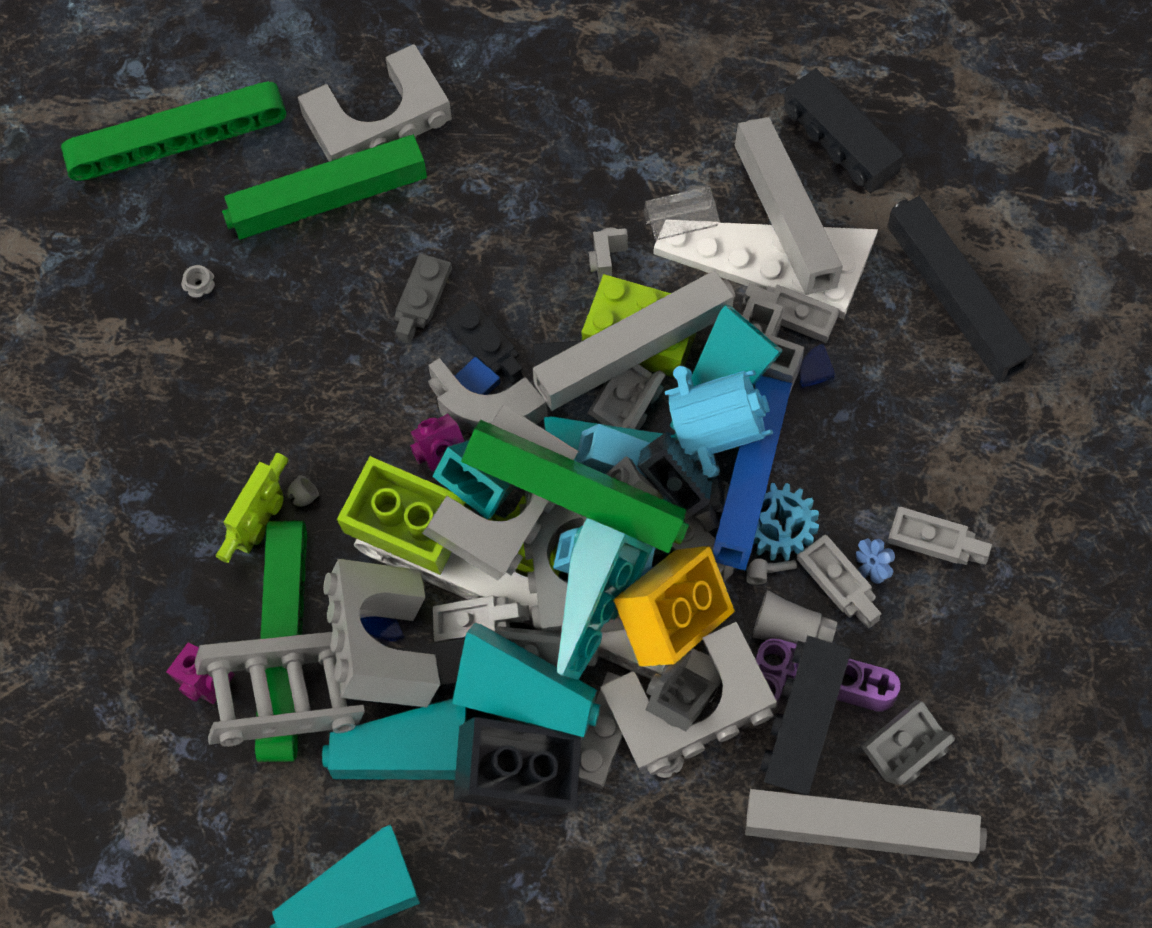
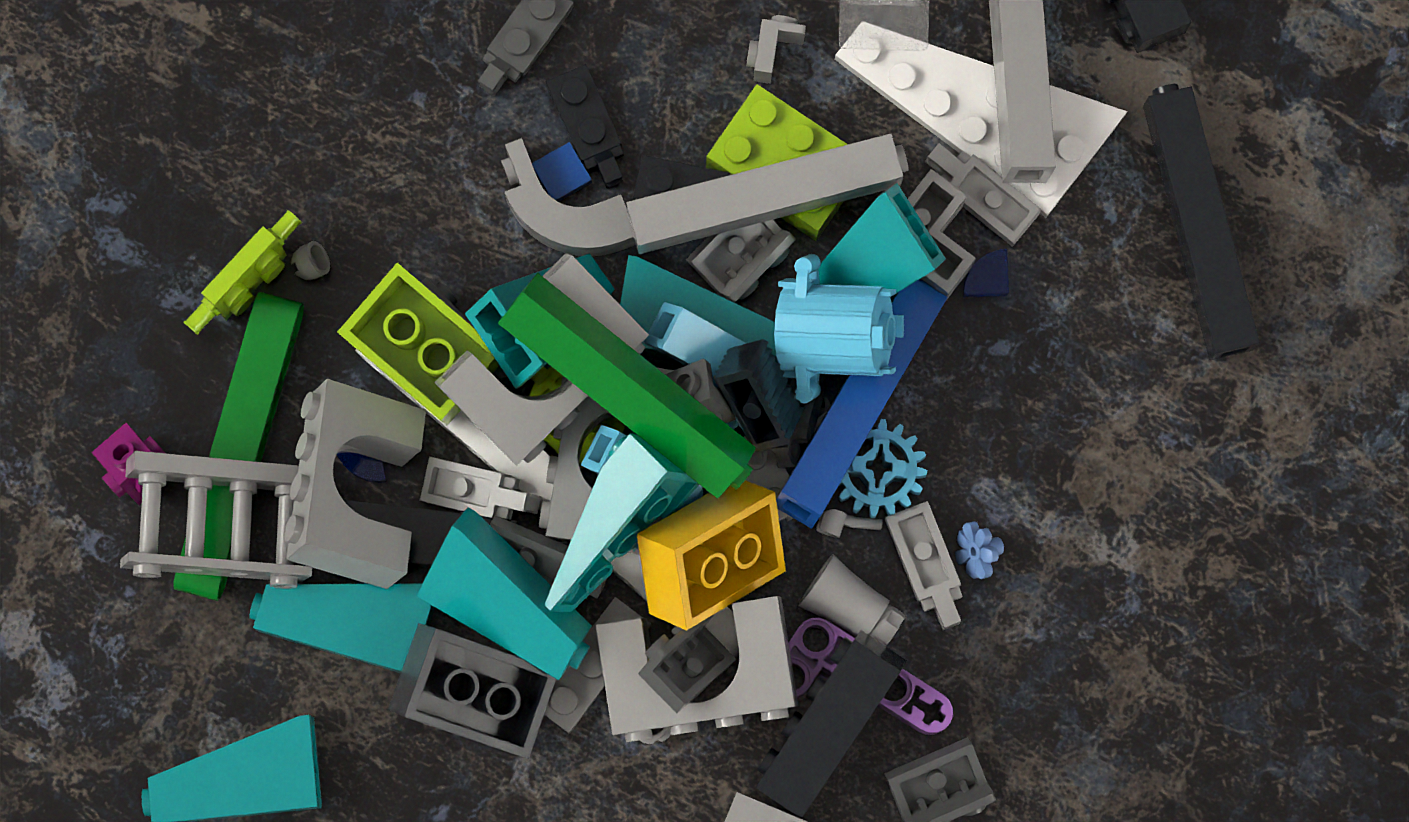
camera: 10 degrees right, 15 degrees up
magenta brick [410,414,465,472] -> none
light grey hinge [887,507,992,565] -> none

